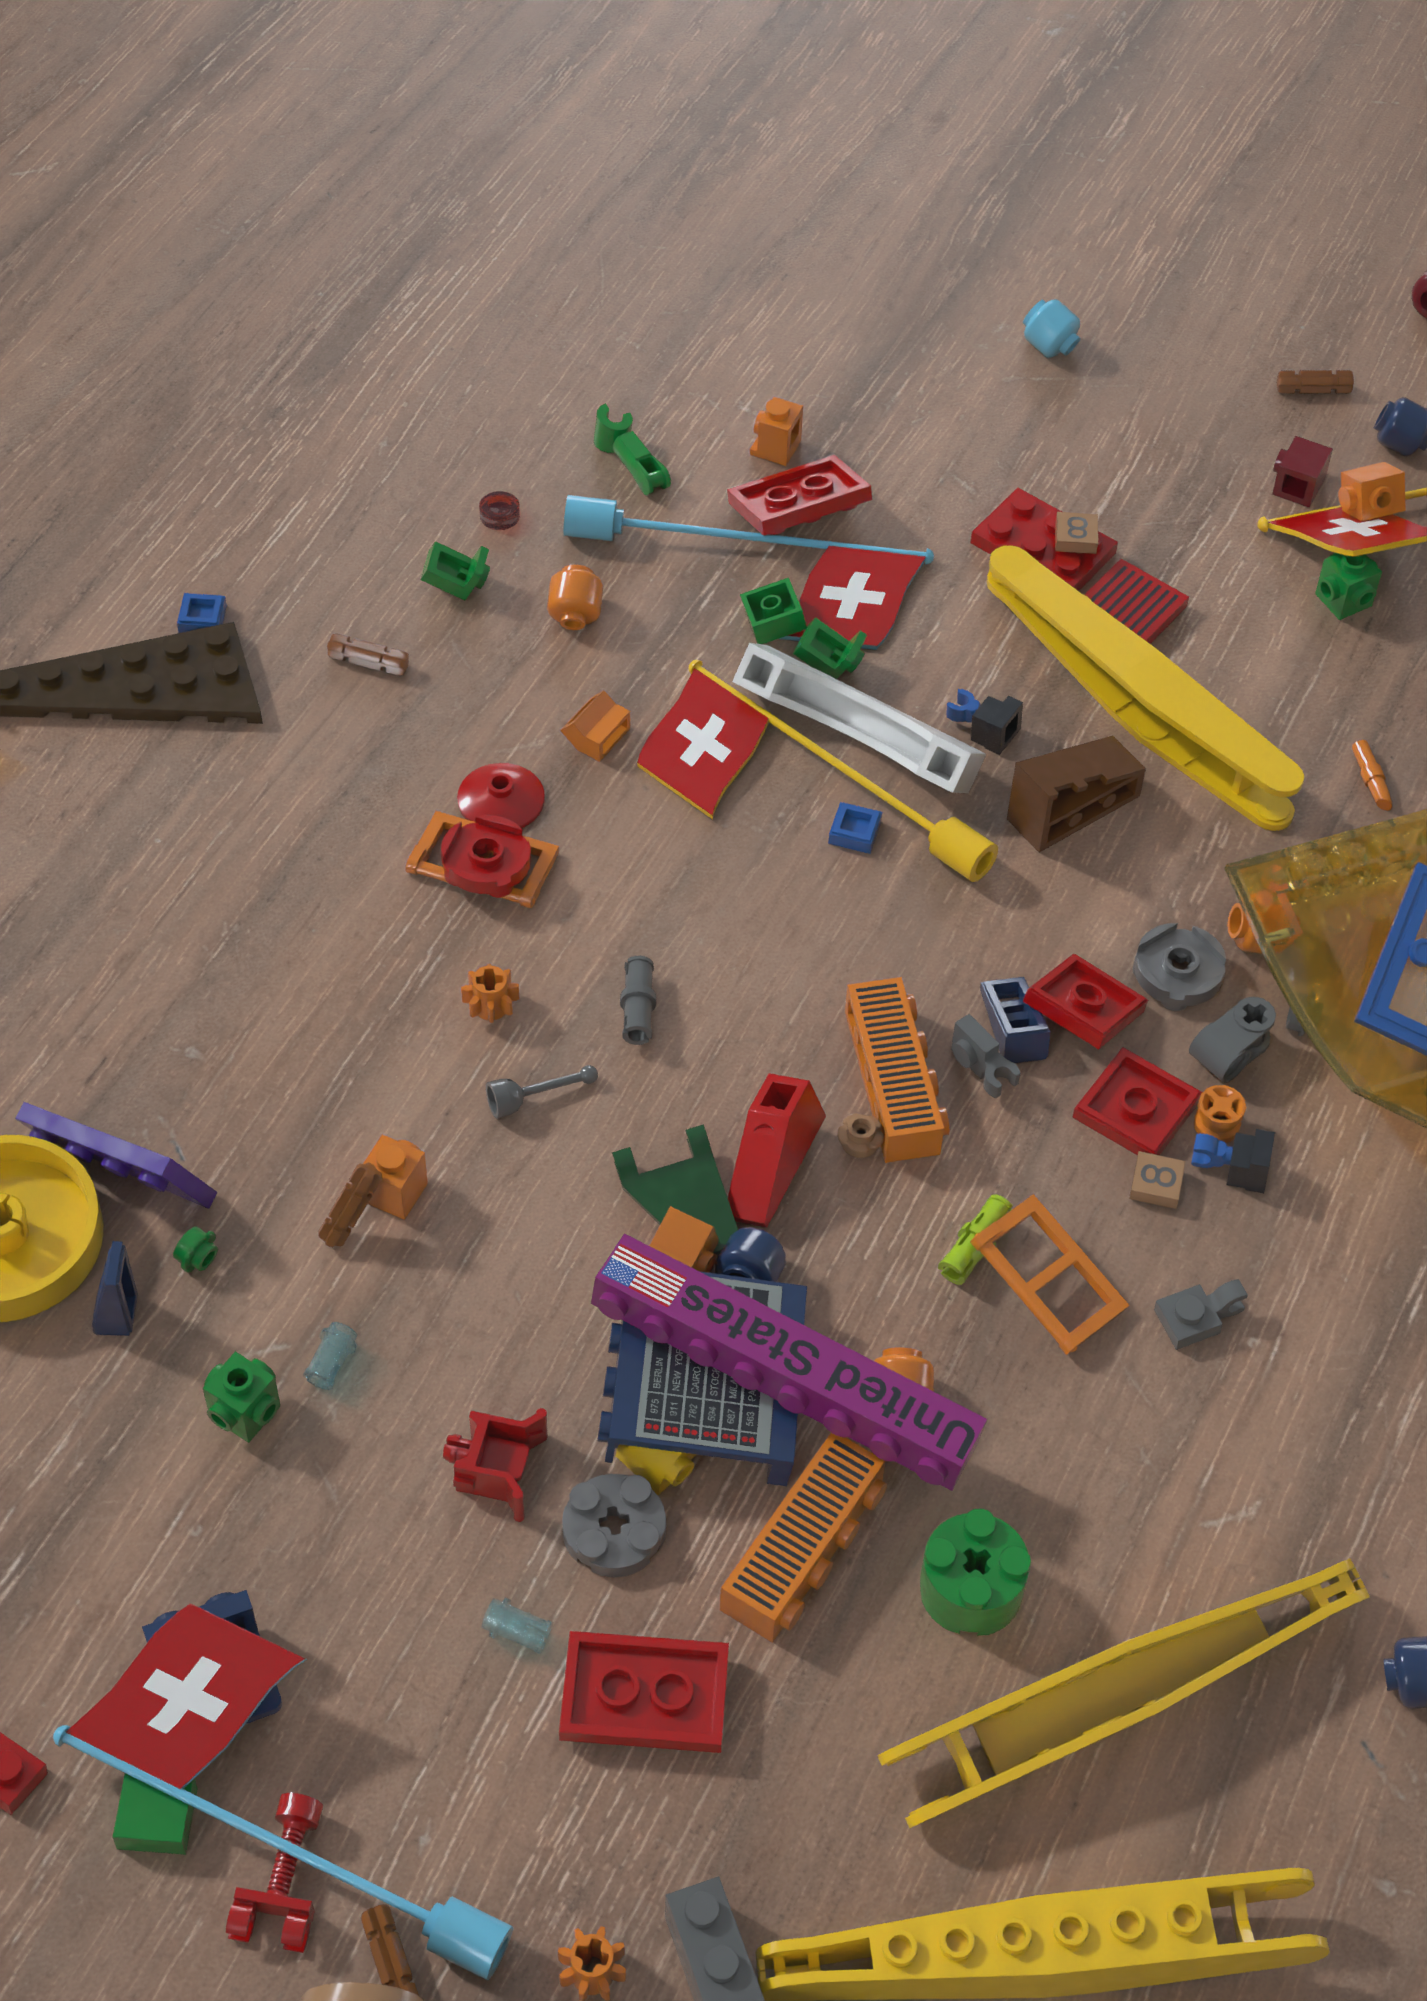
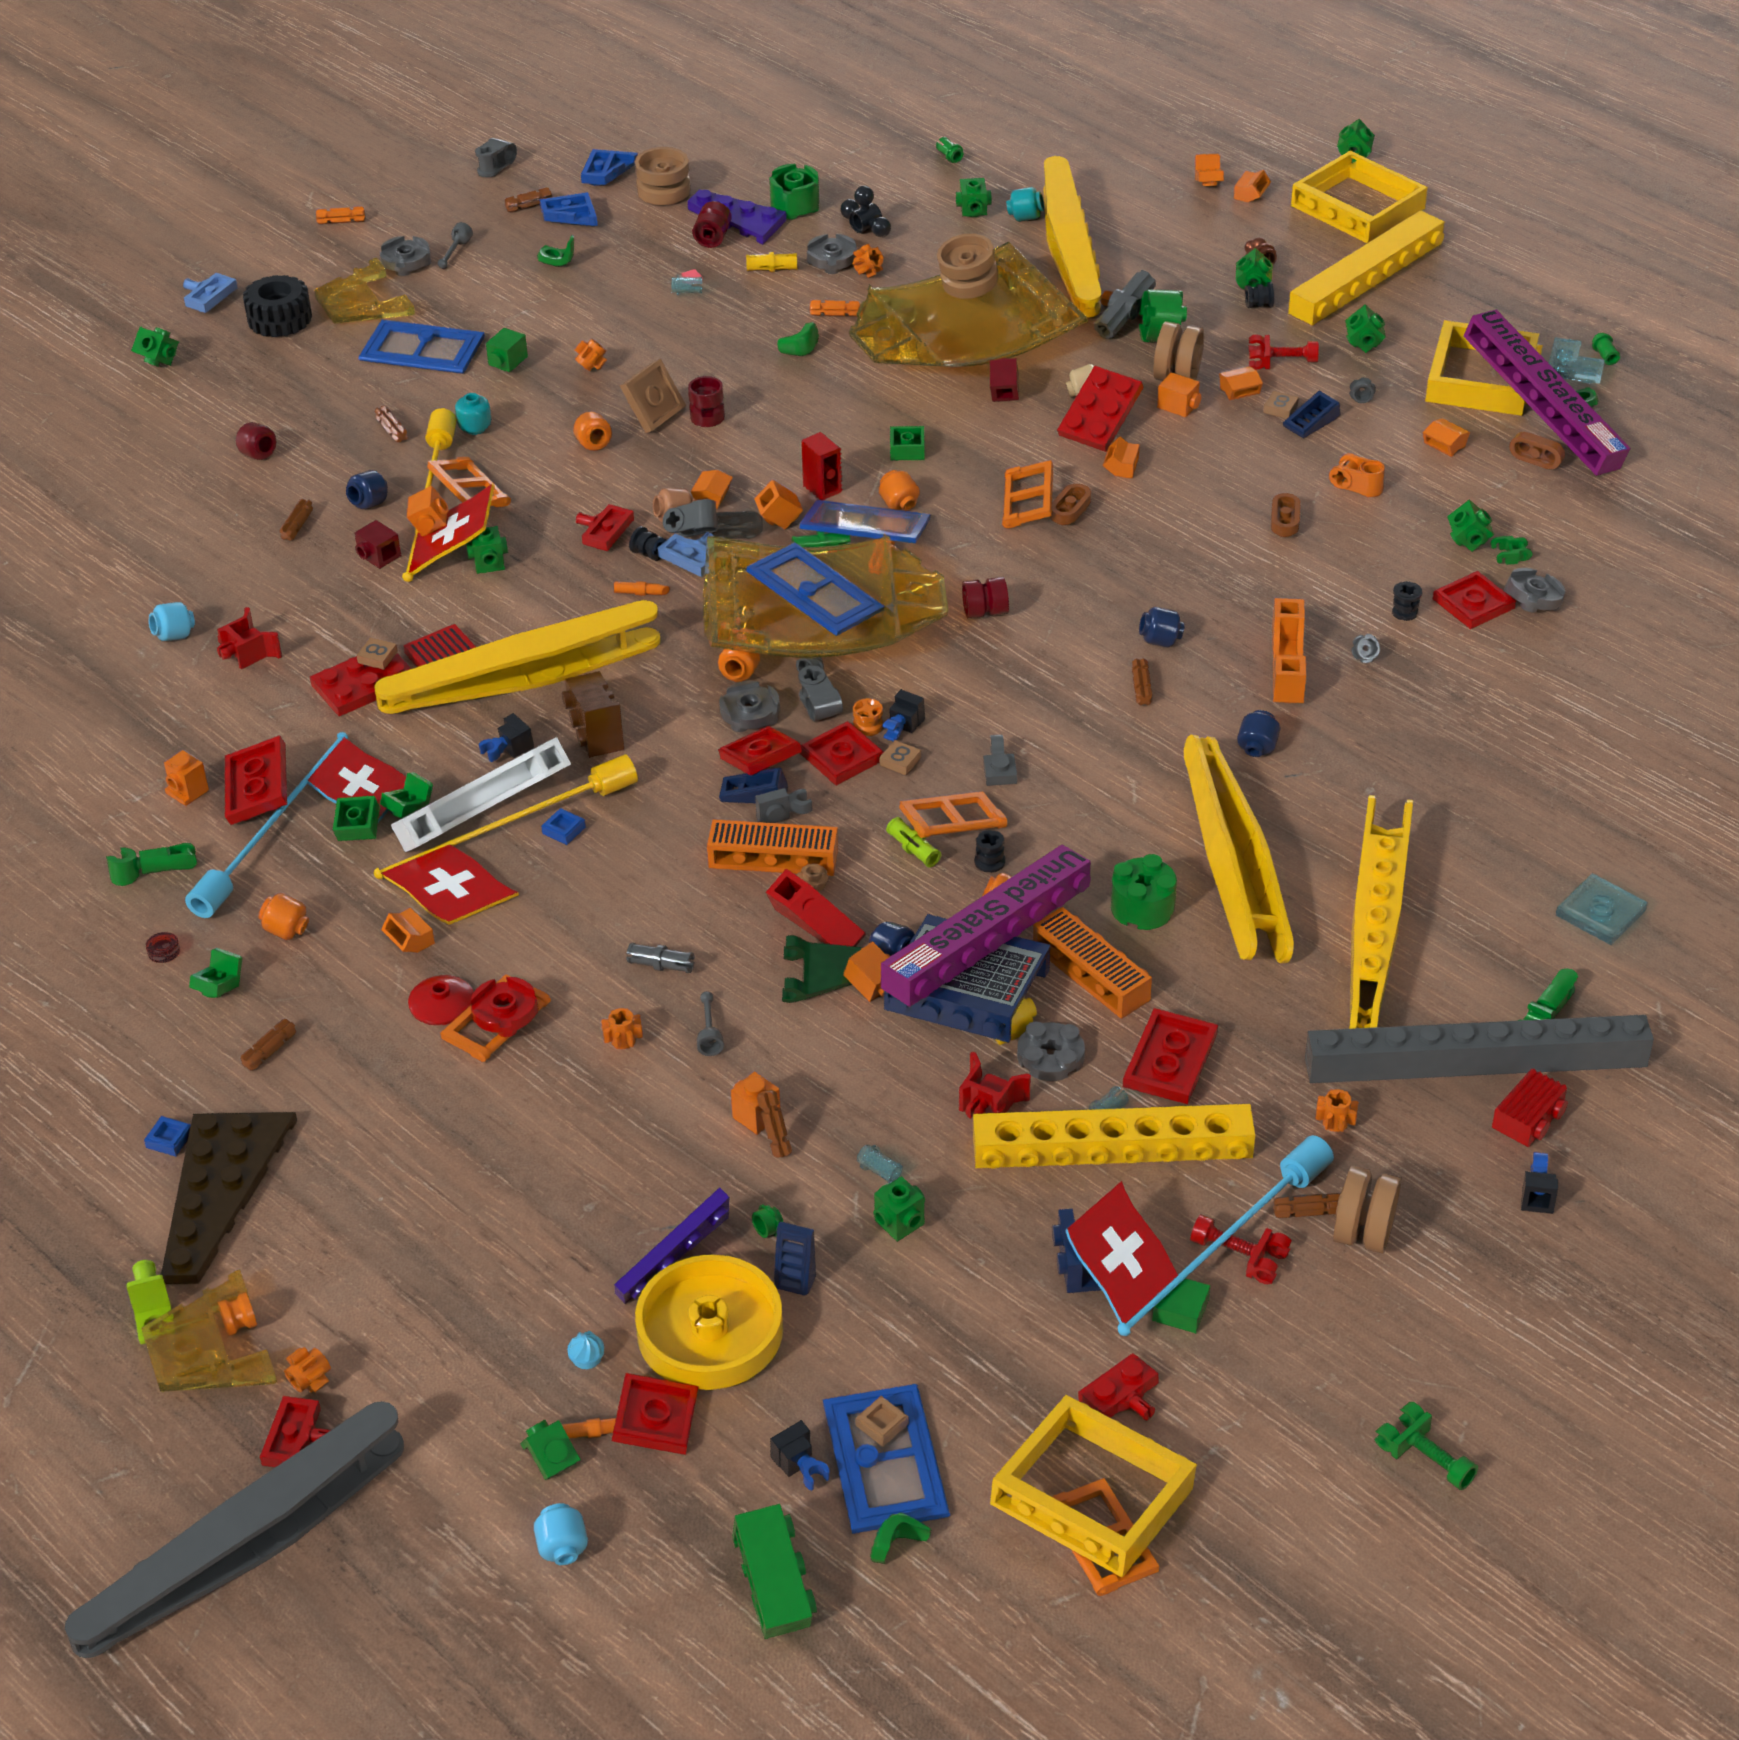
camera: 70 degrees left, 10 degrees down
none -> red piece [217,607,282,670]
none -> yellow brick [973,1104,1255,1169]
none -> black bush [974,830,1006,873]

